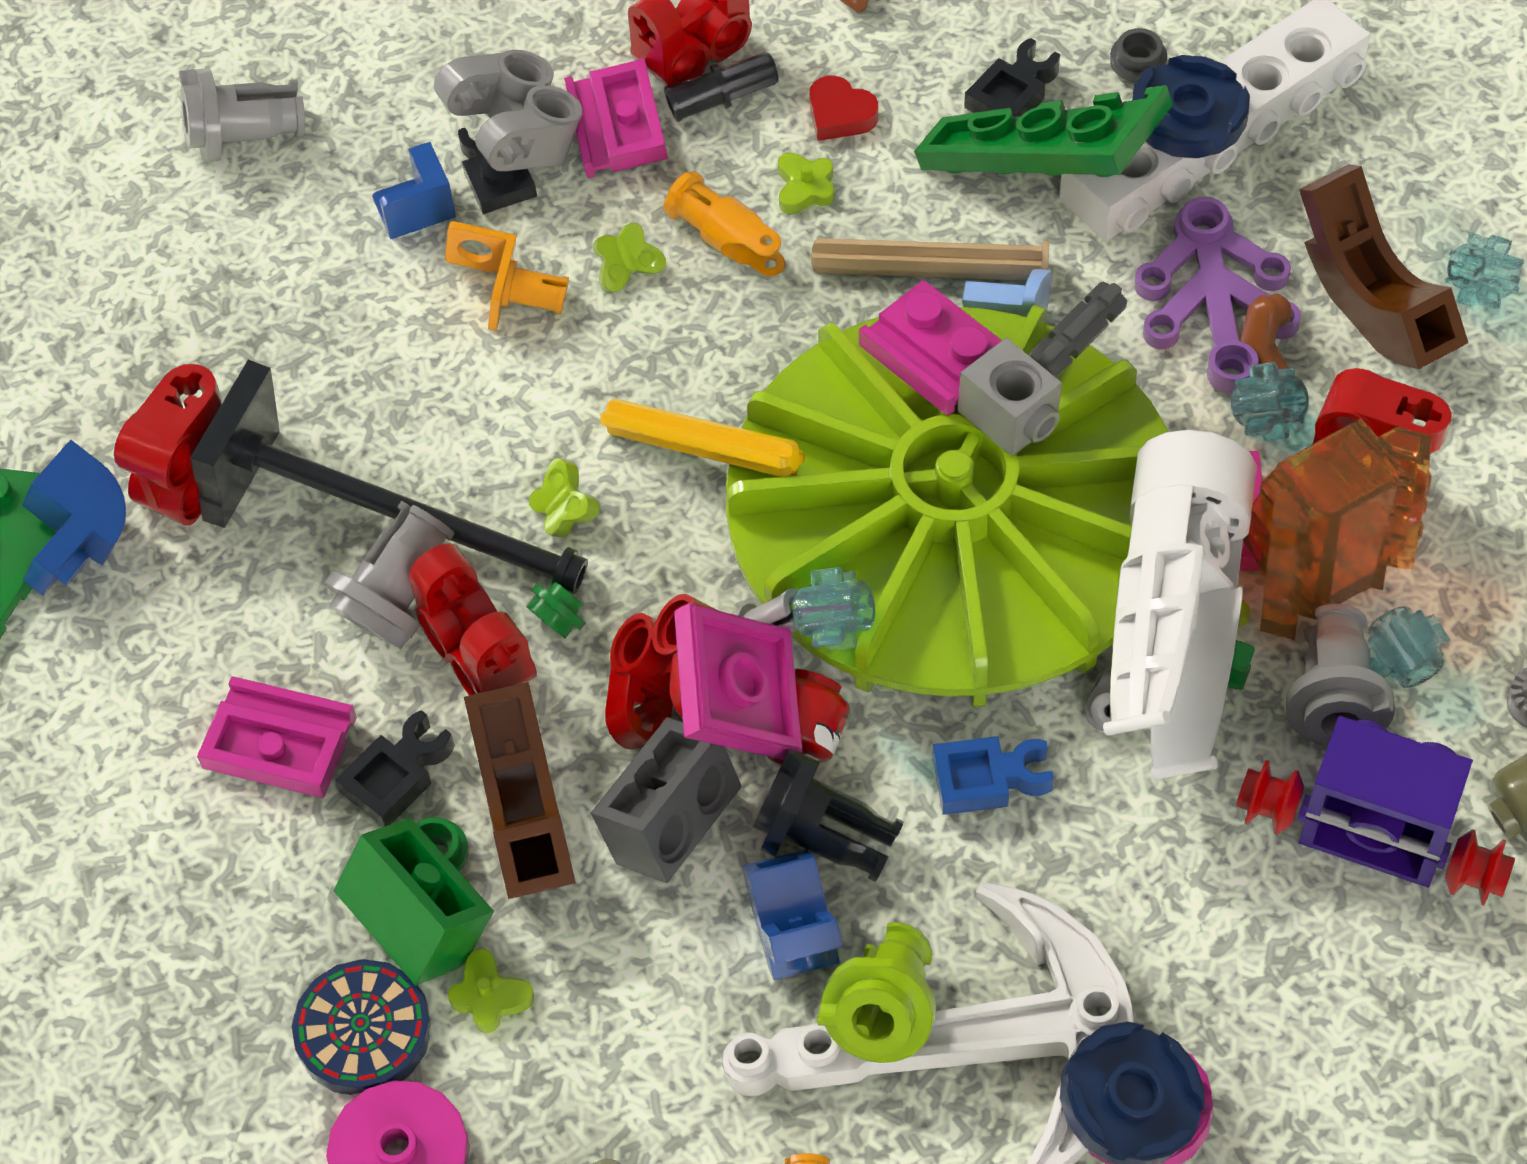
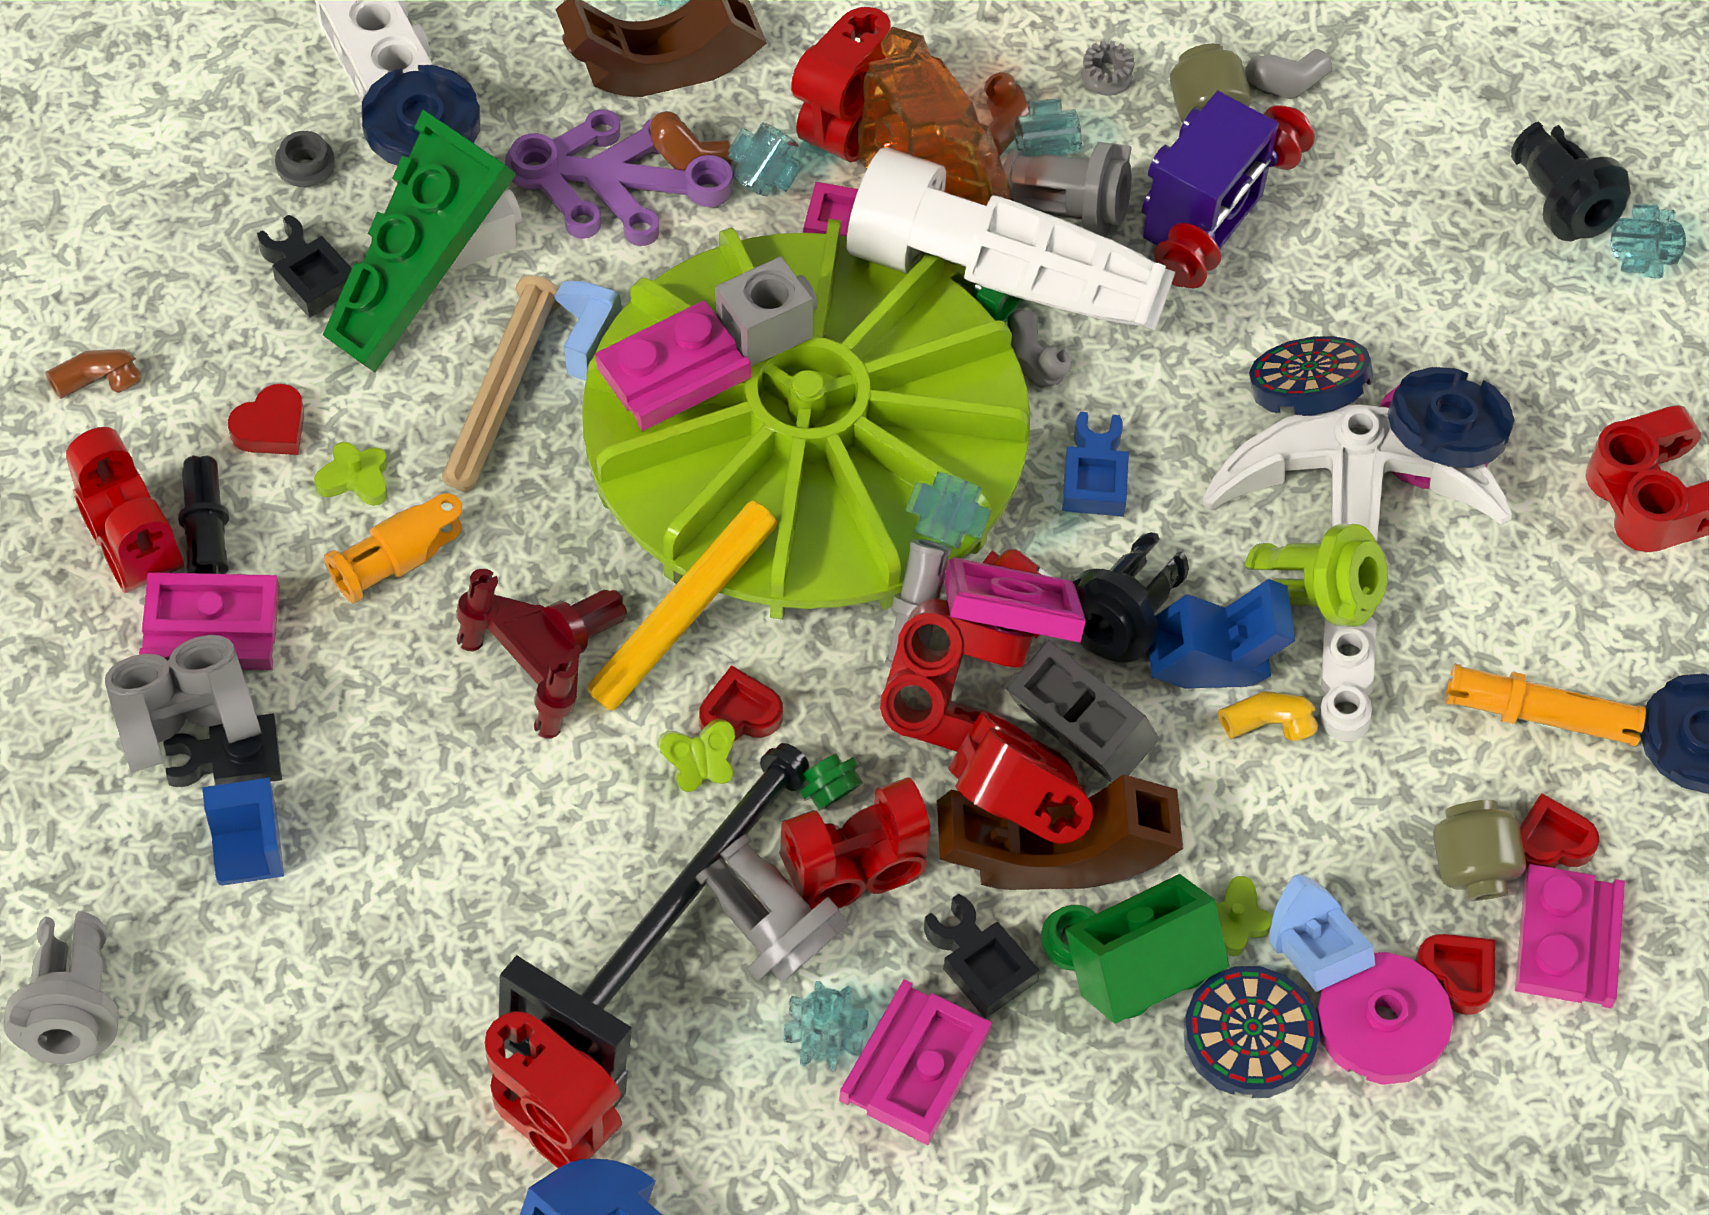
camera: 85 degrees left, 0 degrees up
light orange bracket [445,221,569,330] -> none
lime piece [593,222,666,293] -> none
dark grey axle [1030,282,1127,378] -> none
none -> dark red axle [456,569,627,739]
none -> red tile [699,665,783,741]
none -> clear light blue gear [783,981,869,1072]
none -> red piece [948,710,1093,844]
none -> dark orange arm [979,72,1031,156]
none -> yellow arm [1218,691,1318,741]
none -> dark blue tile [1249,336,1373,416]
none -> light blue tile [1269,874,1375,992]

